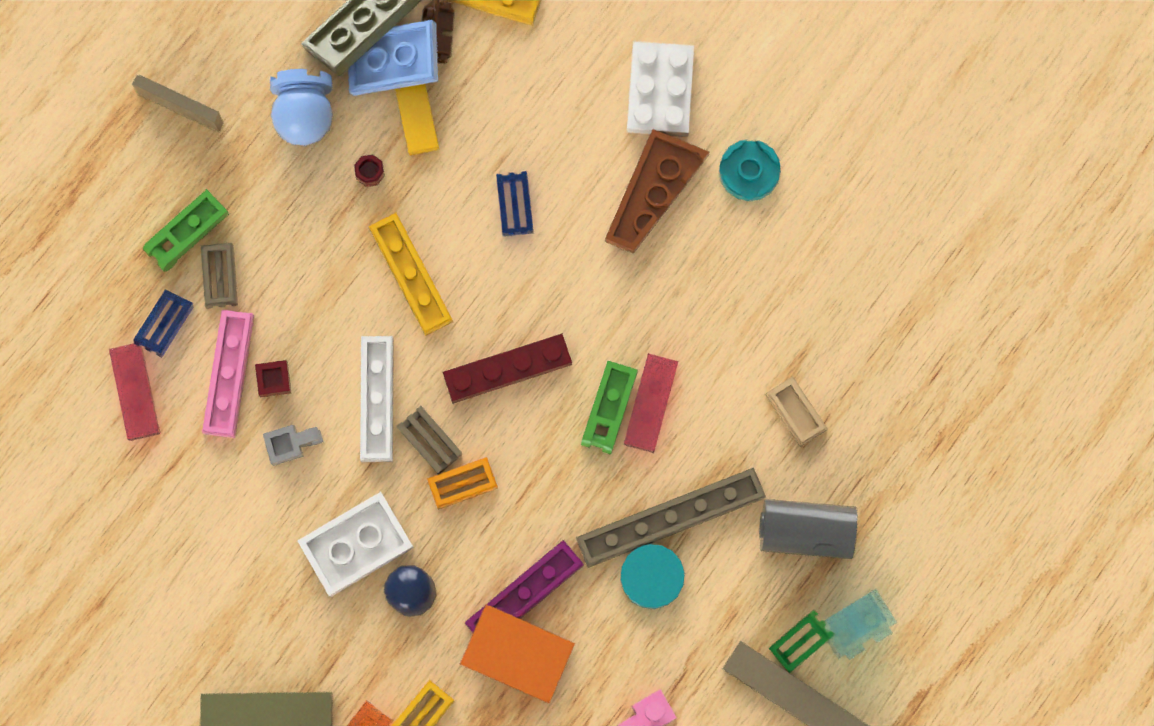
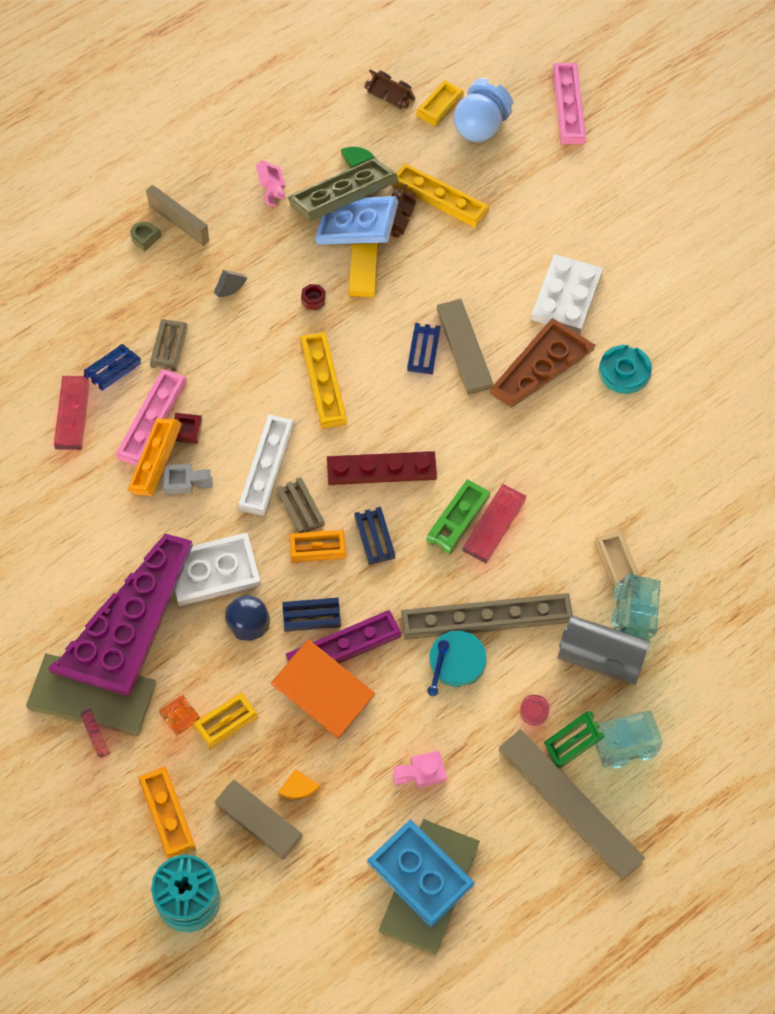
camera: 15 degrees right, 15 degrees down
bright green plate [143,189,229,272] -> none
light blue tile [270,69,333,146] -> none
none -> magenta wing [48,533,193,697]
none -> light orange tile [127,418,182,496]
none -> olive tile [130,222,162,251]
none -> dark grey tile [213,270,247,297]
none -> bright pink plate [256,160,286,207]
none -> dark blue tile [282,597,341,632]
none -> dark blue tile [354,507,395,565]
none -> clear blue hinge [427,640,449,697]
none -> dark tan tile [437,299,493,395]
none -> clear pink tile [520,695,550,725]
none -> clear light blue brick [612,573,661,640]

